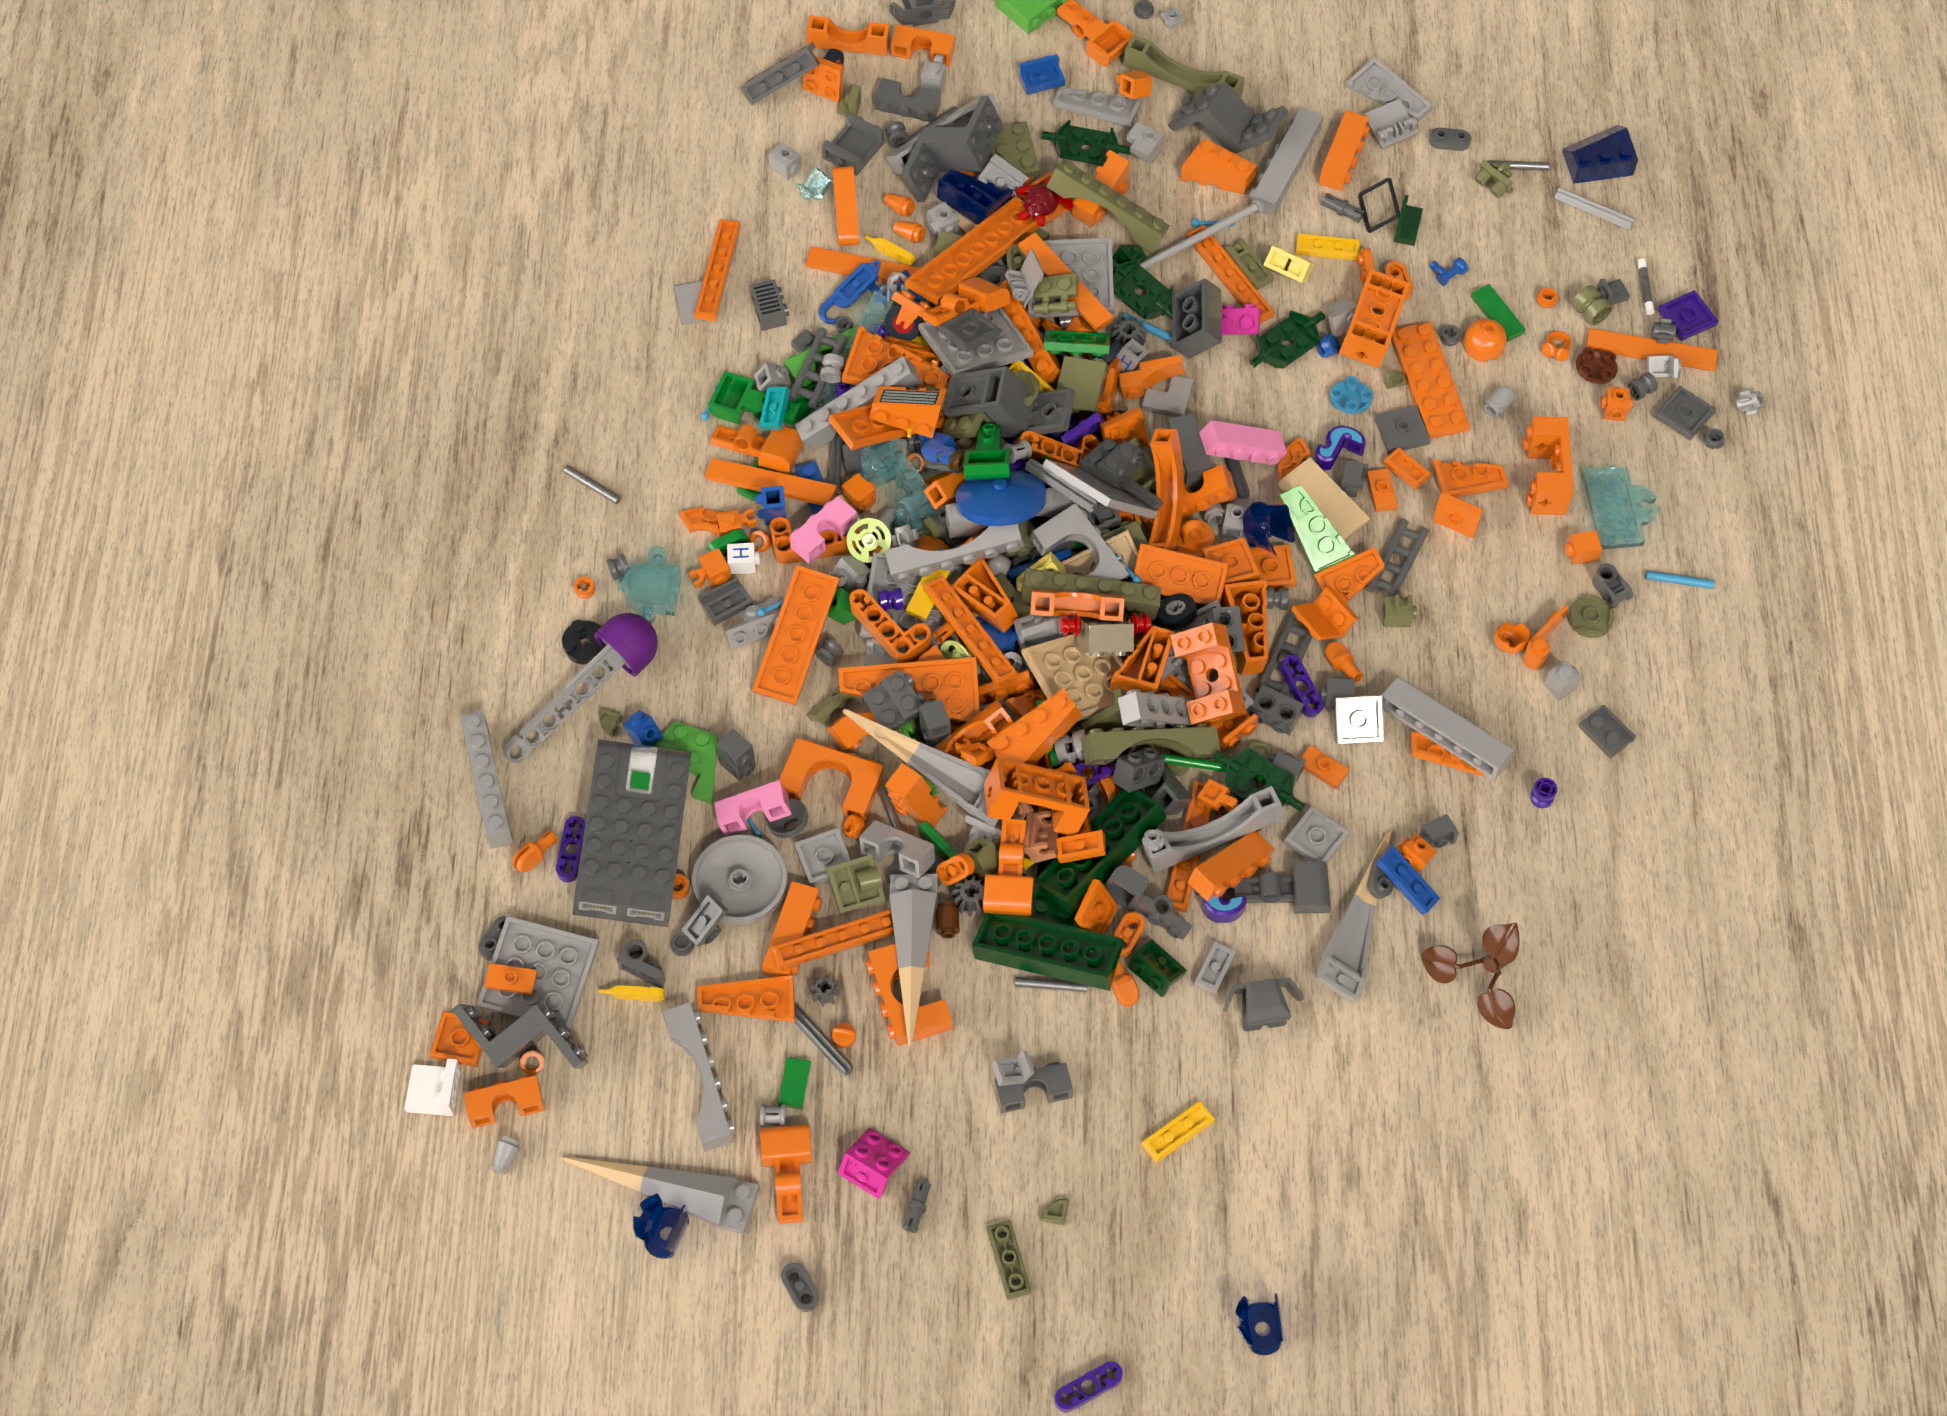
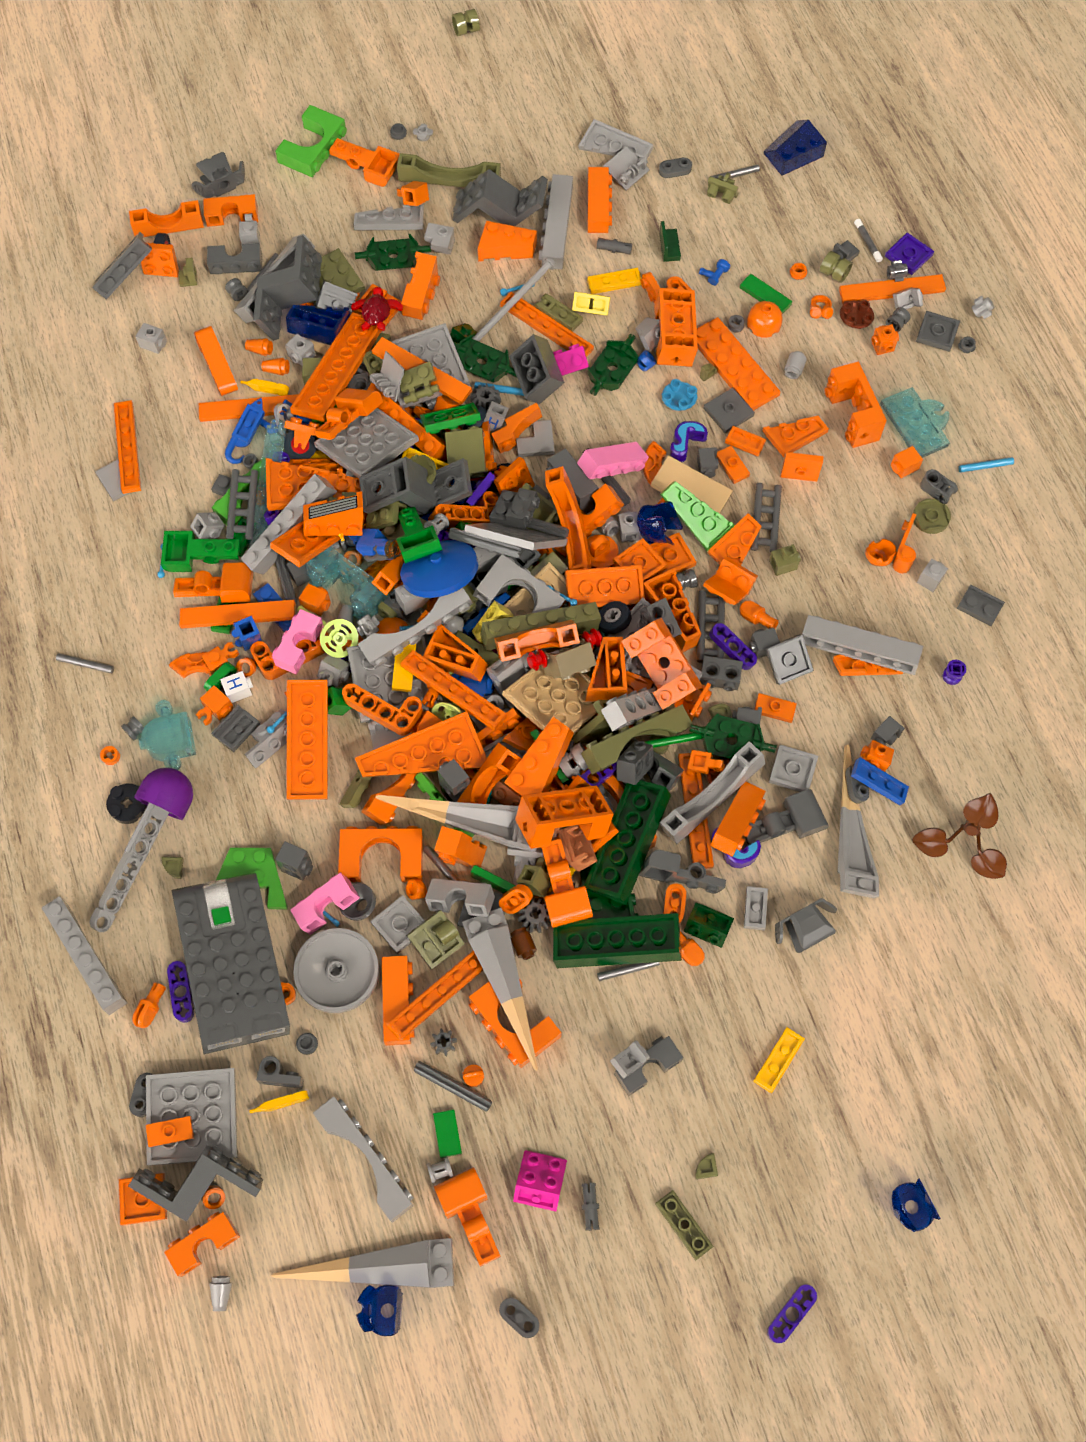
camera: 20 degrees left, 5 degrees up
white bracket [404,1059,462,1116] -> none
blue brick [623,710,664,746] -> none
plate [682,894,728,946] -> none
orange wing [697,975,796,1023] -> none
dark grey brick [750,279,789,331] -> none
teal plate [759,387,790,430] -> none
clear light blue bracket [796,168,833,201] -> none
dark grey wheel [815,638,844,666] -> none
light grey wheel [820,354,845,383] -> none
dark grey panel [822,113,884,176] -> none
dark grey plate [862,670,926,731] -> none
dark purple wheel [878,588,903,612] -> none
dark grey plate [939,308,1001,353] -> none
orange plate [955,738,994,766] -> none
blue bracket [1019,54,1065,95] -> none
olive arch [1046,159,1170,254] -> none
orange plate [1056,830,1106,864] -> none
orange plate [1074,879,1118,934] -> none
light grey plate [1142,829,1165,851] -> none
black piece [1358,177,1400,233] -> none
light grey axle [1555,188,1634,230] -> none

